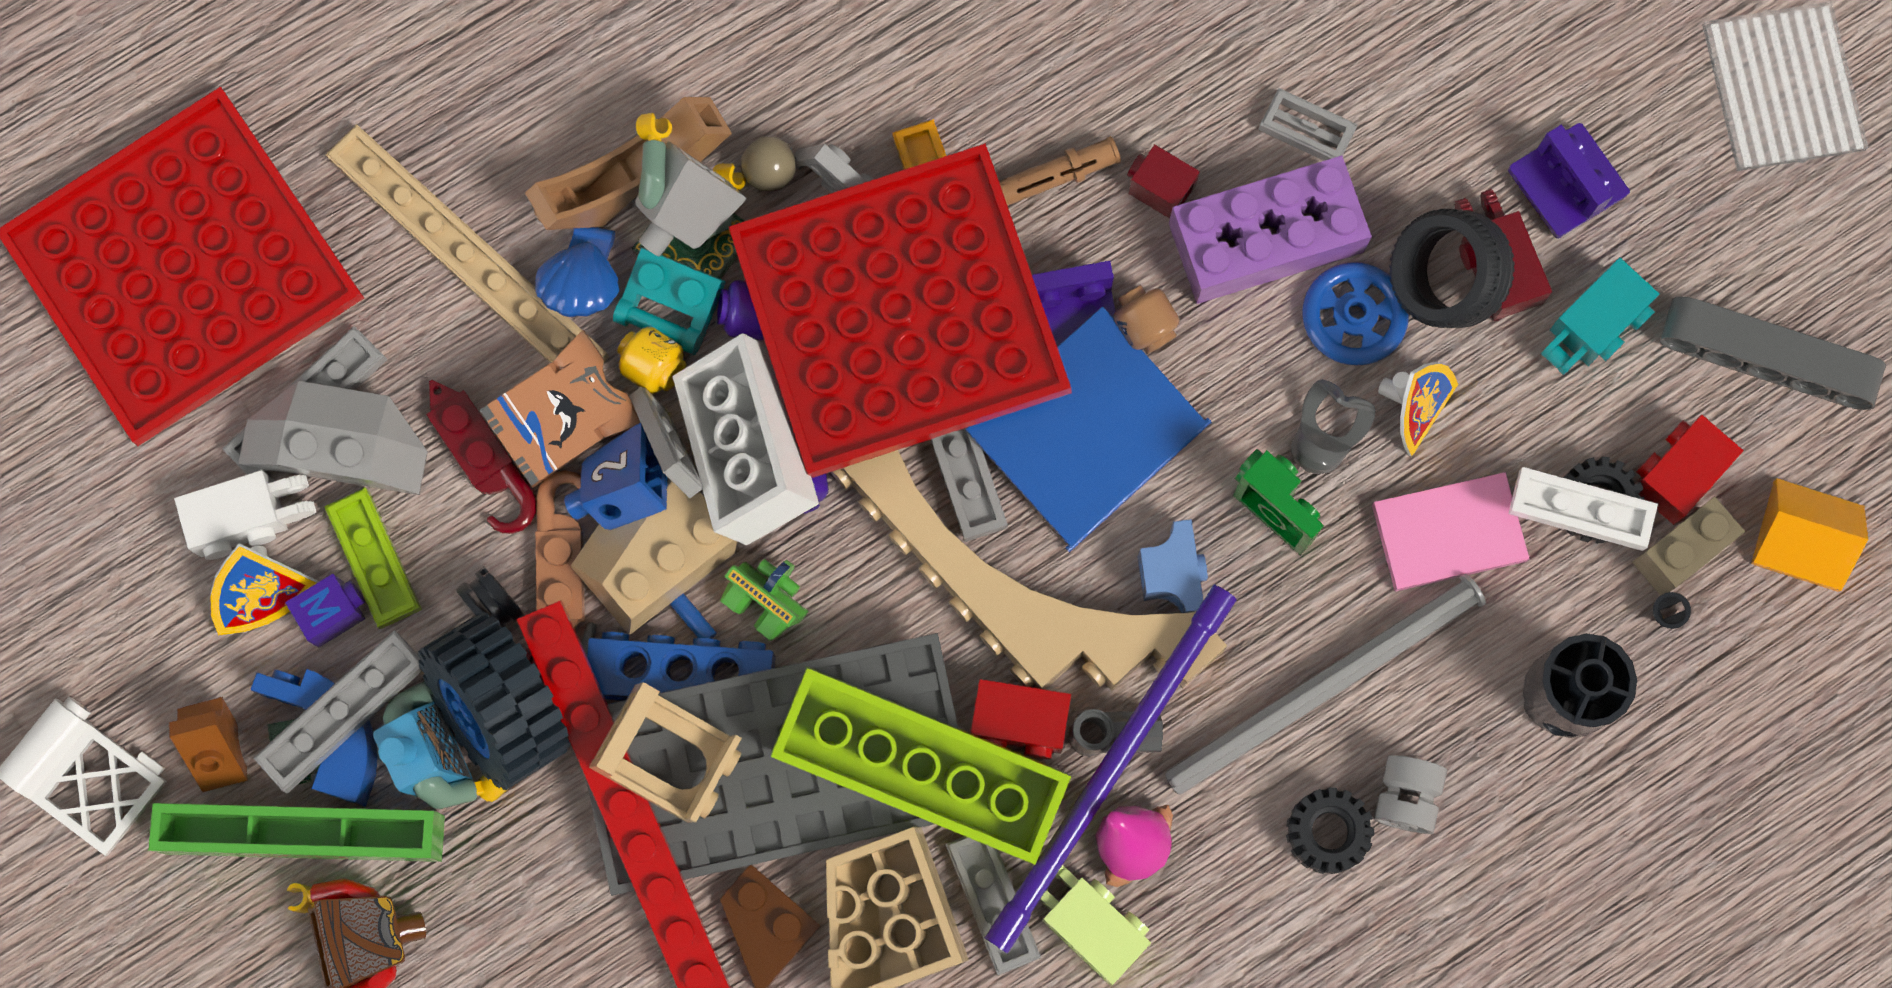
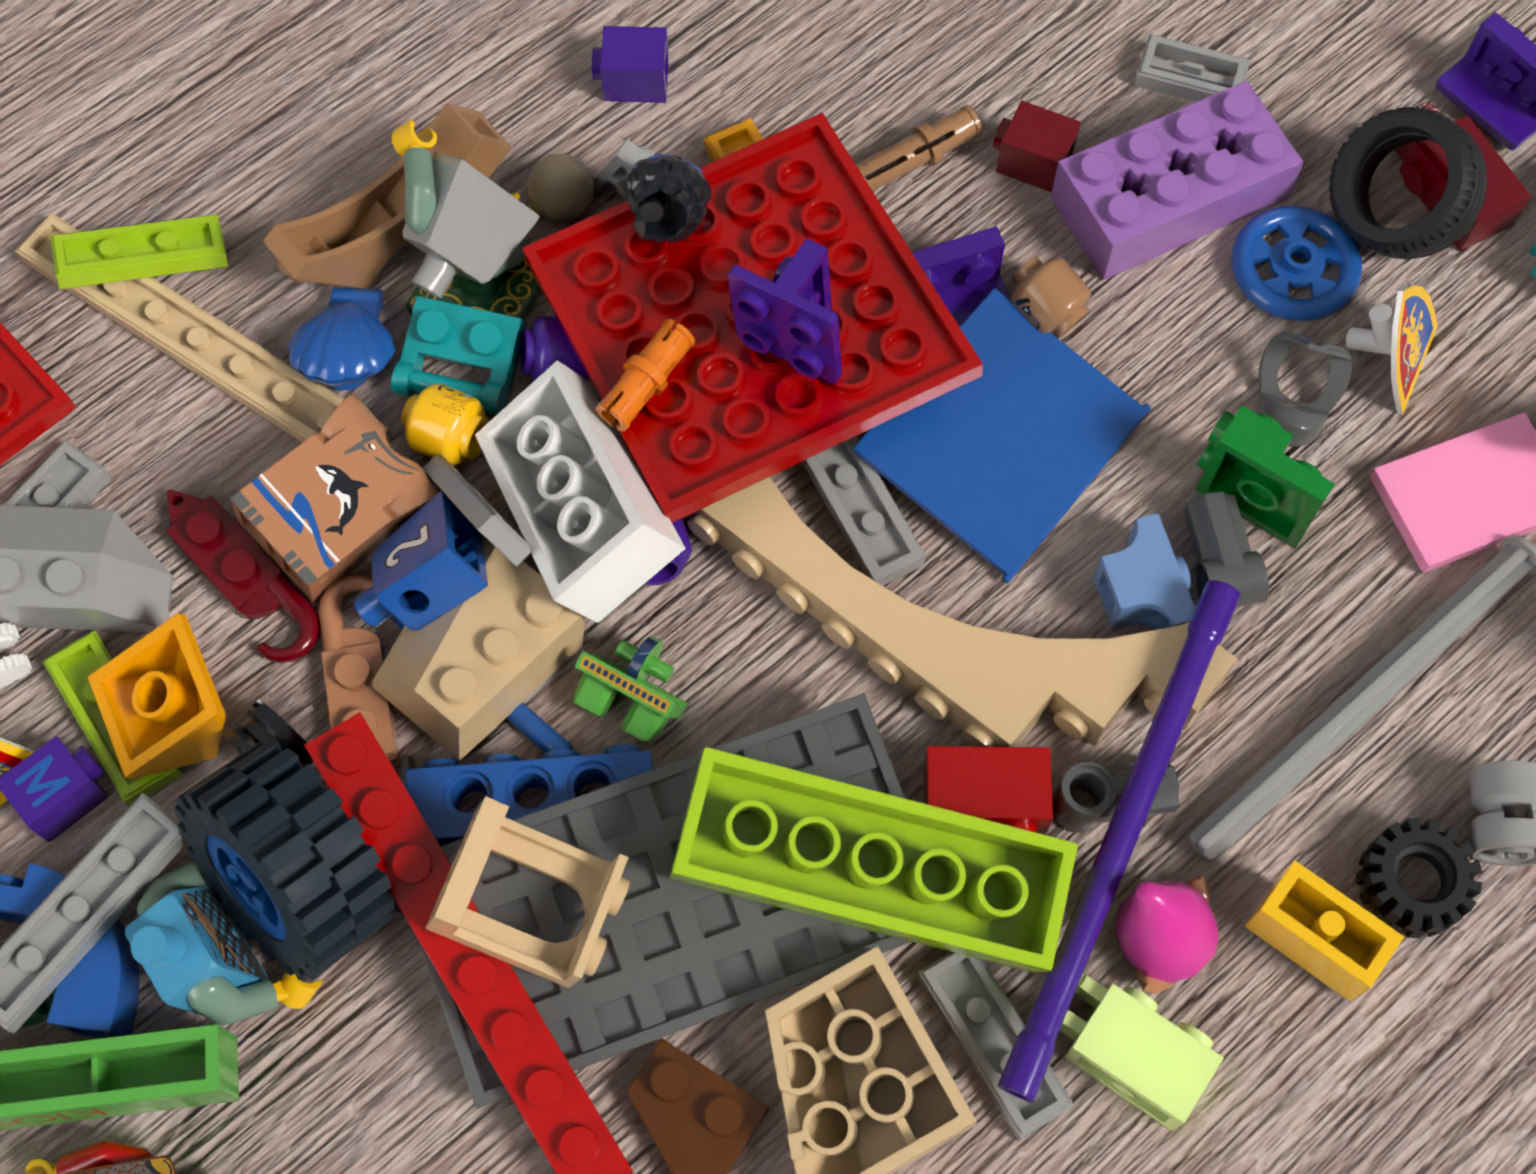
camera: 10 degrees left, 10 degrees down
none -> lime tile [50,214,228,289]
none -> light orange slope [88,612,226,779]
none -> dark purple brick [592,26,669,103]
none -> orange pin [596,319,695,432]
none -> black piece [617,154,711,243]
none -> dark purple bracket [727,238,842,384]
none -> dark grey piece [1184,491,1269,607]
none -> yellow brick [1244,860,1404,1002]

